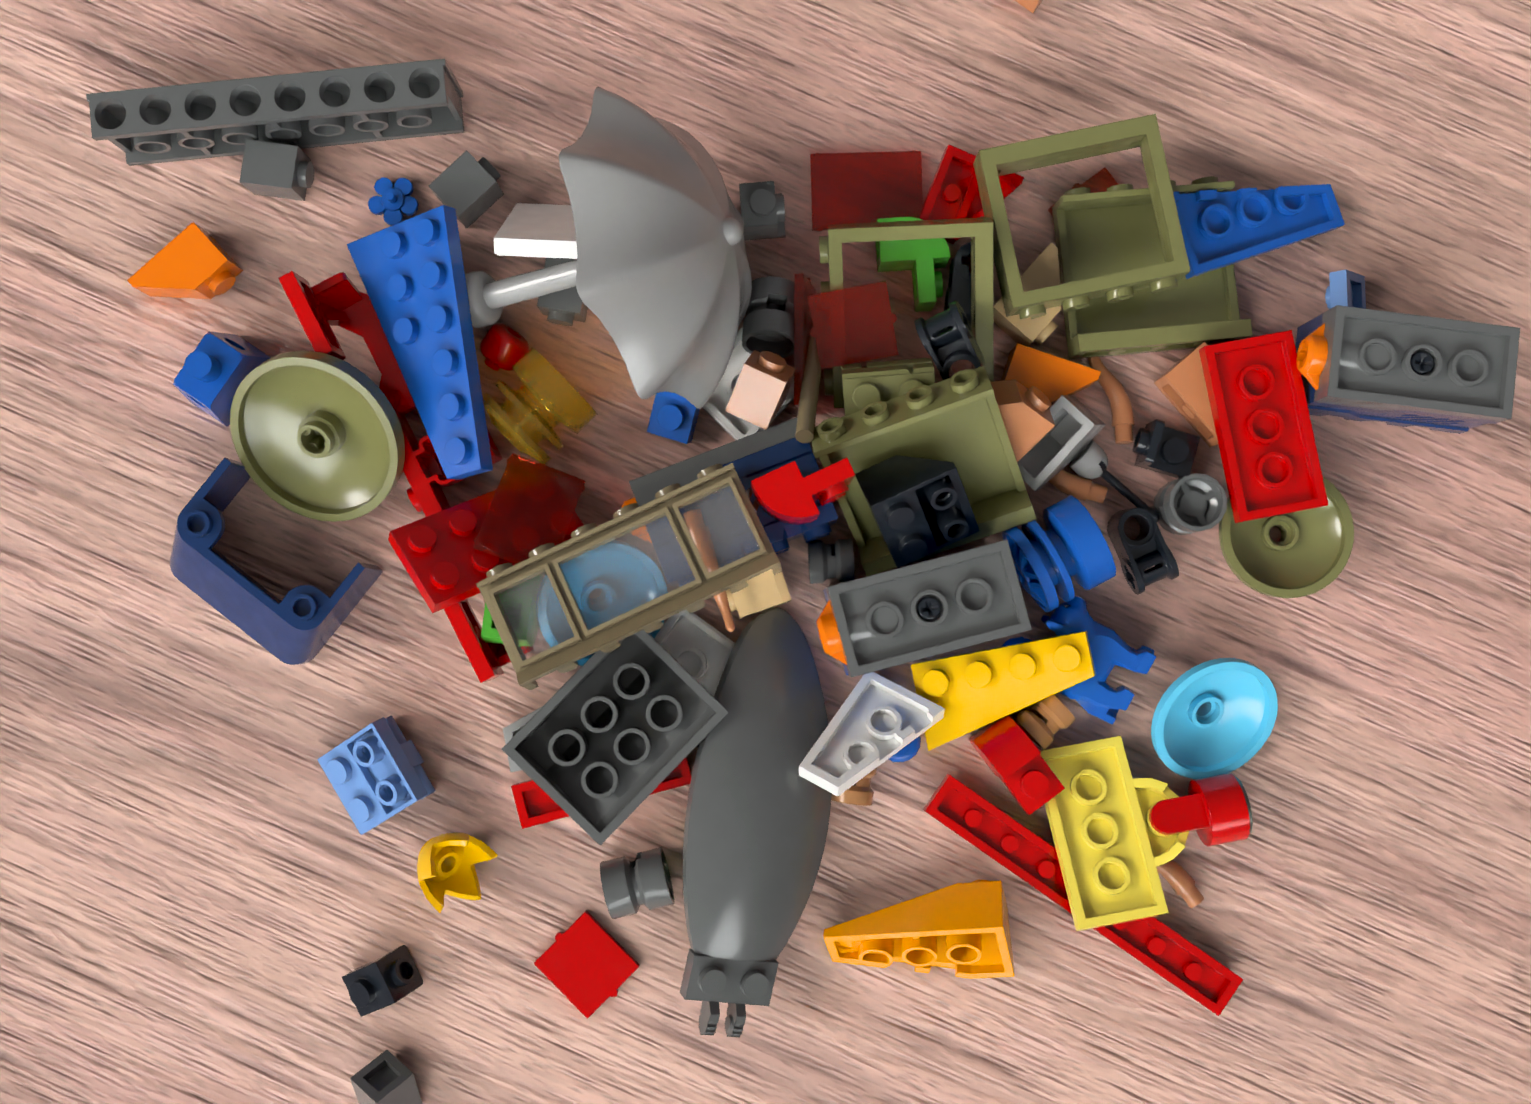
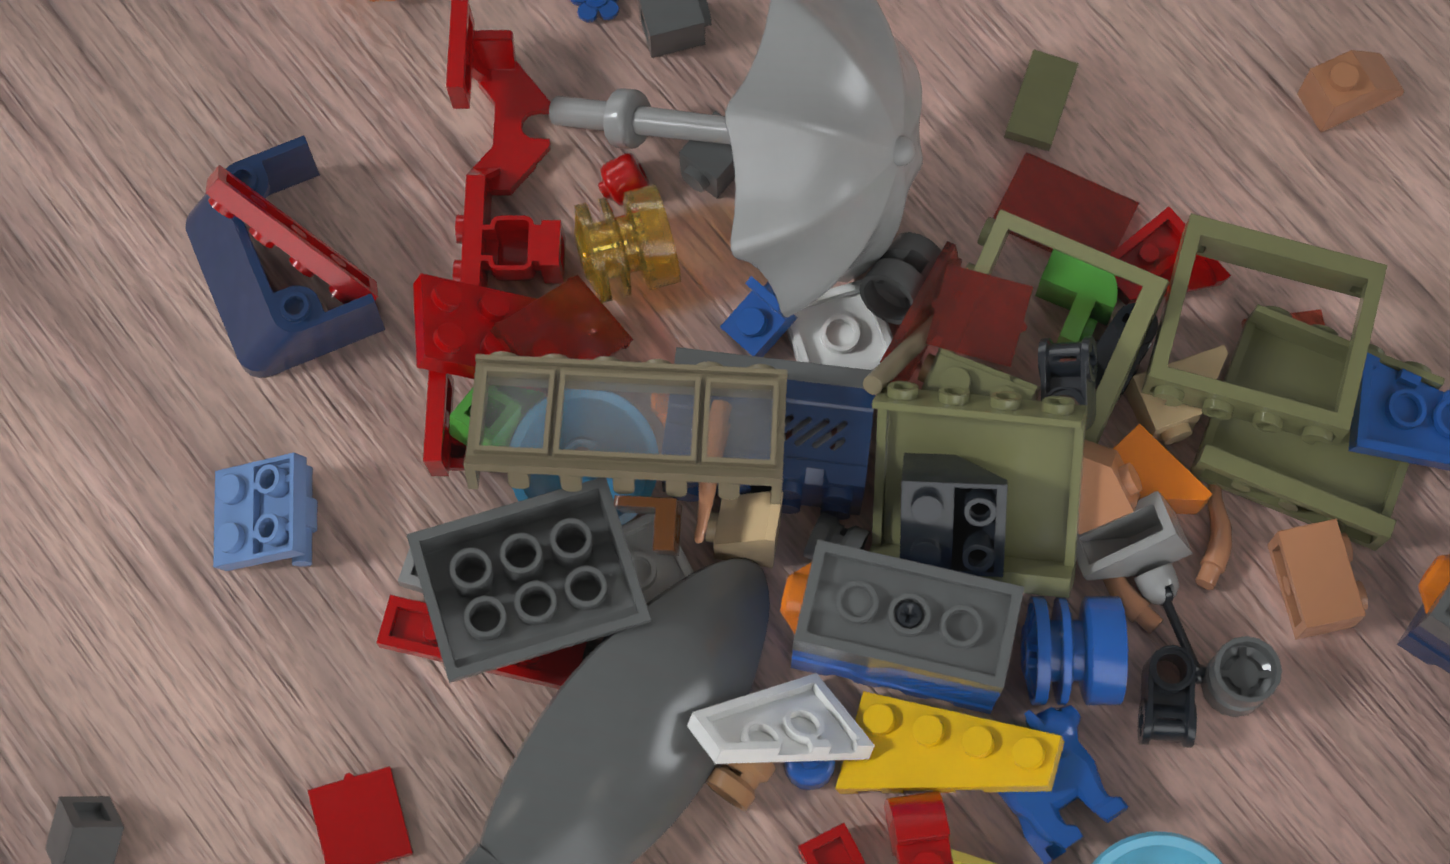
camera: 30 degrees right, 15 degrees down
blue torso [173,331,271,427] -> none
olive dish [230,351,405,522] -> none
black bracket [342,945,423,1017] -> none
blue wing [347,205,493,480] -> none
yellow piece [417,832,498,913] -> none
white tile [494,203,577,259] -> none
dark grey wheel [600,847,674,919] -> none
slope [725,350,796,430] -> none
dark grey brick [739,181,786,241] -> none
red brick [751,458,855,524] -> none
medium nougat wheel [1013,695,1076,750] -> none
black bracket [1133,419,1200,479] -> none
red plate [1199,330,1328,523] -> none
olive dish [1219,477,1354,598] -> none
none -> red plate [205,165,378,304]
none -> reddish brown panel [614,495,682,556]
none -> olive tile [1004,49,1079,151]

